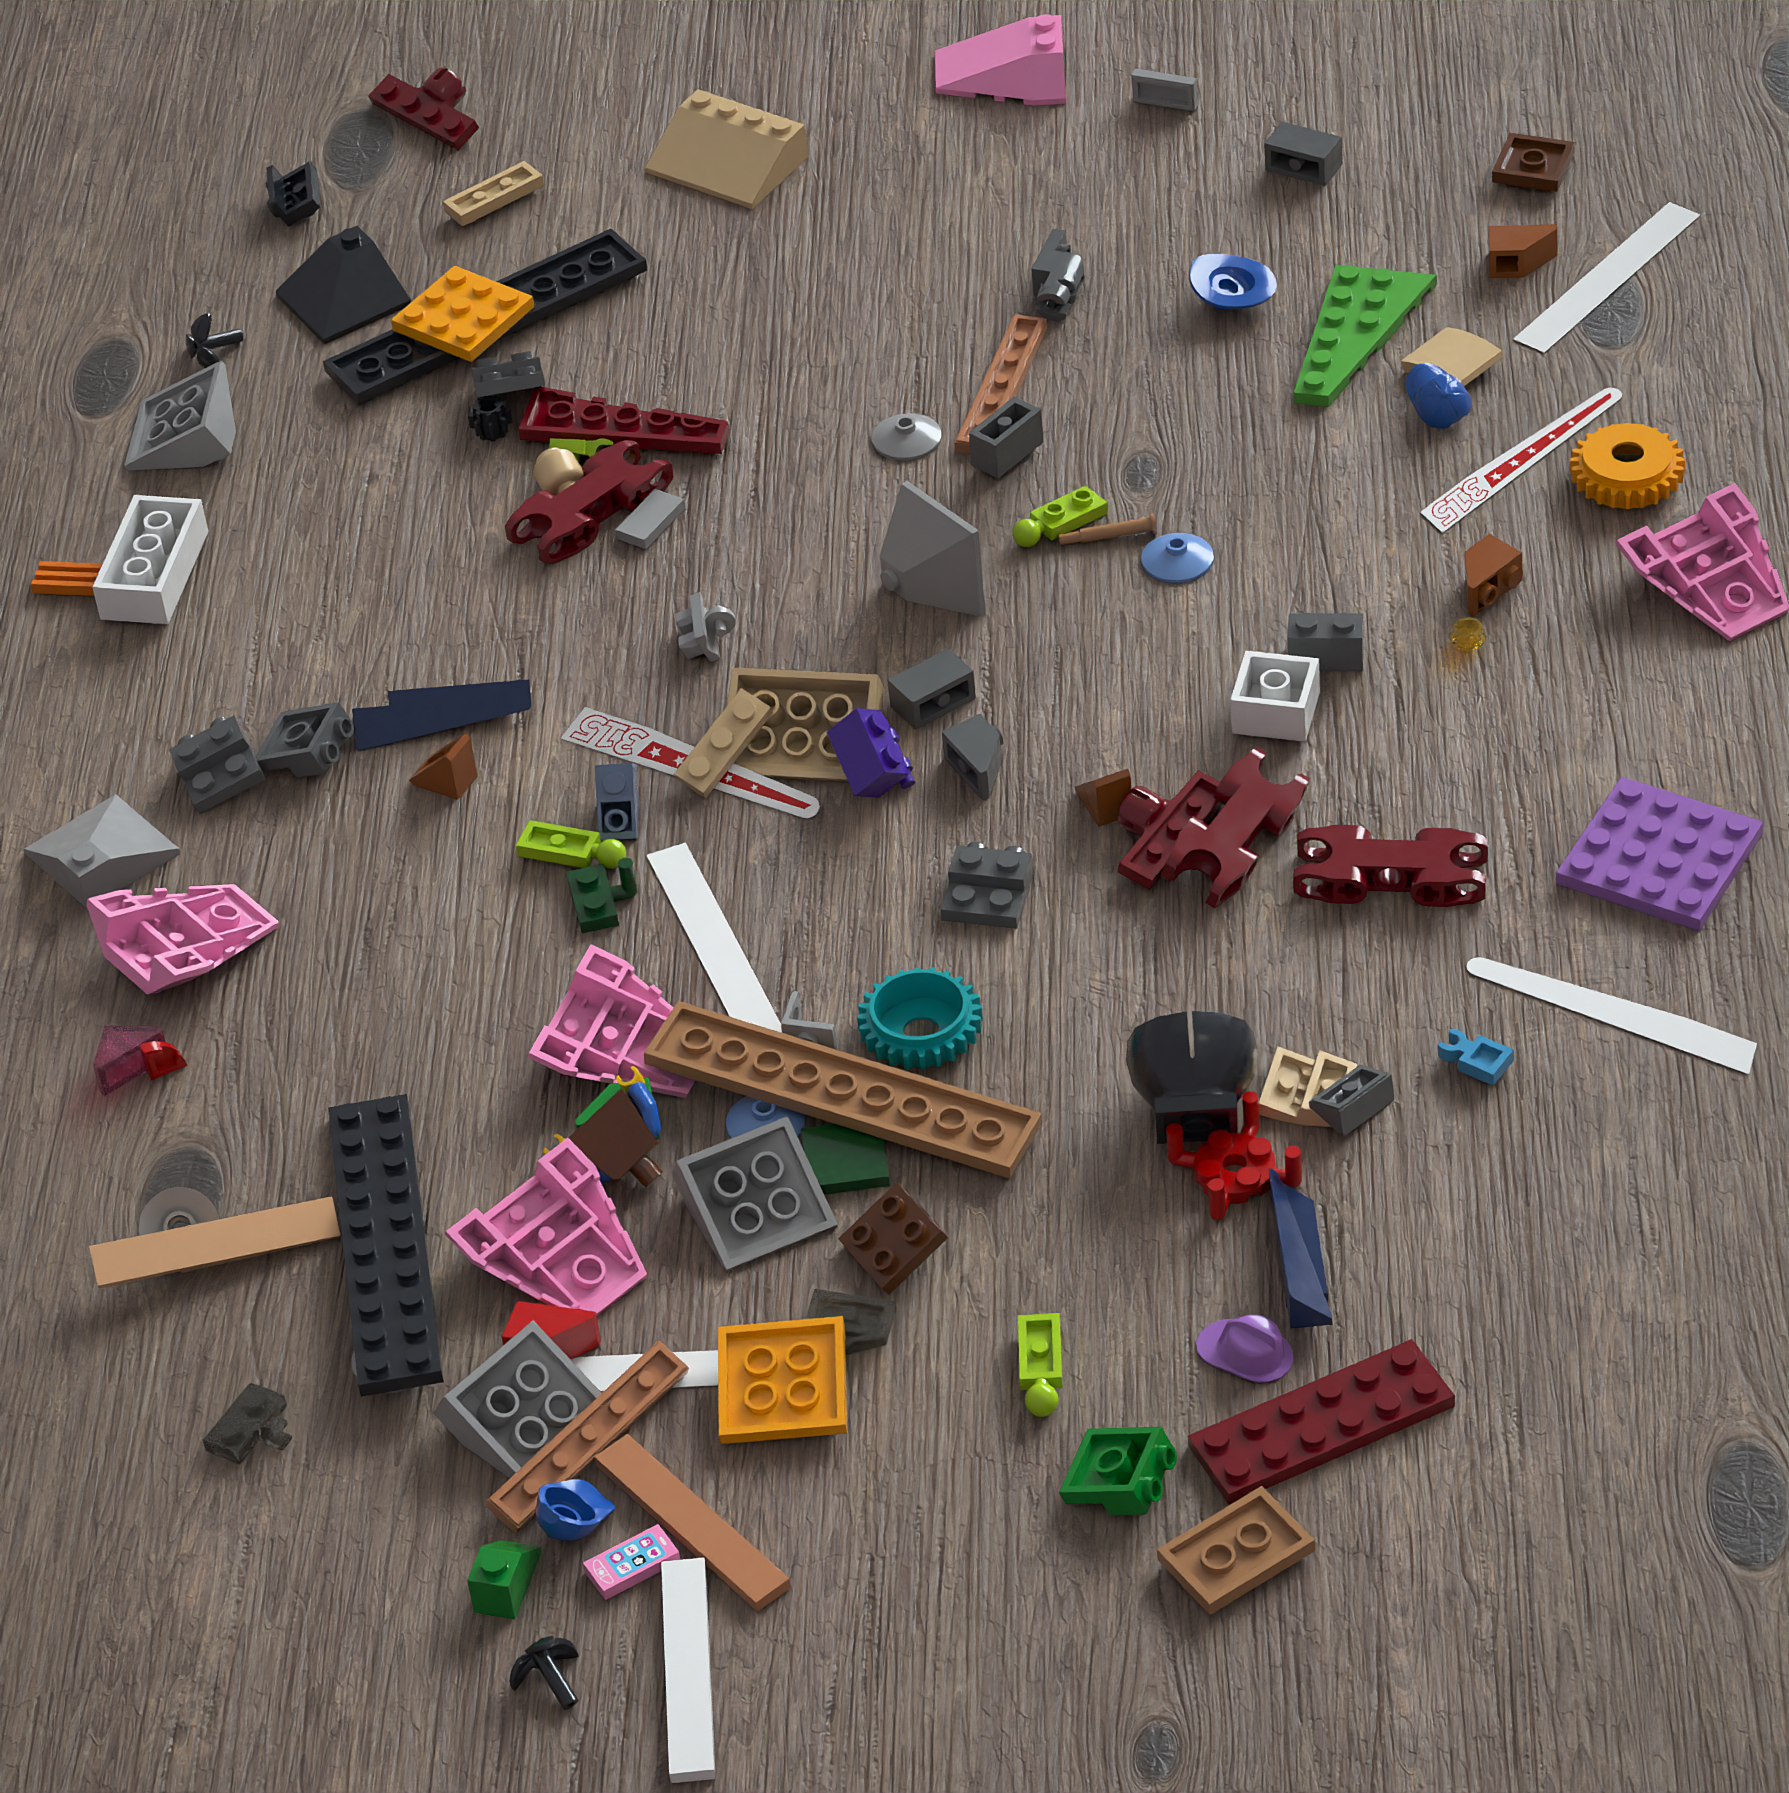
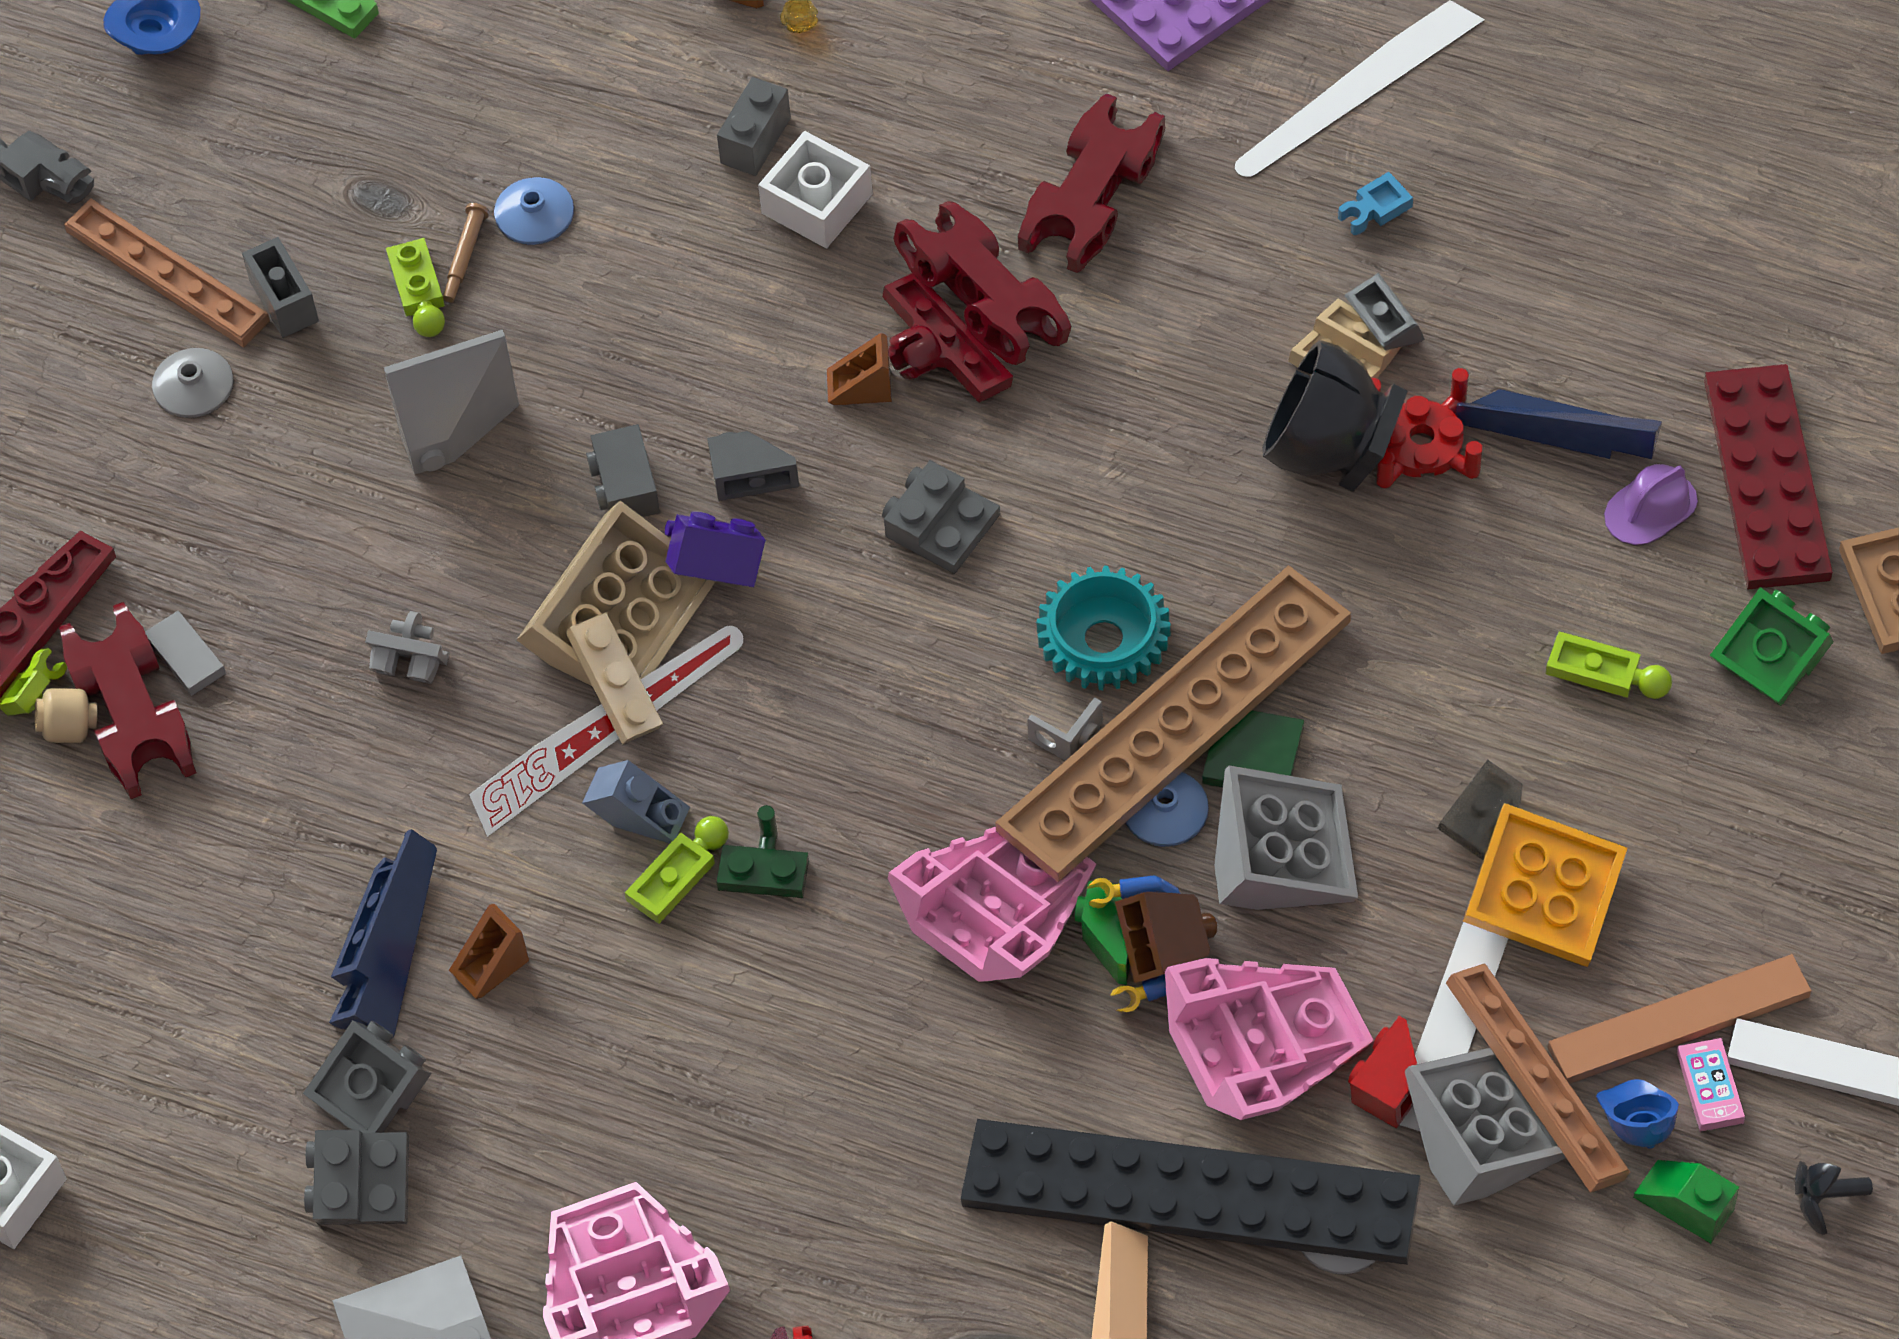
camera: 70 degrees left, 15 degrees up
white sticker [647,843,782,1033] -> none
reddish brown plate [838,1182,948,1295] -> none

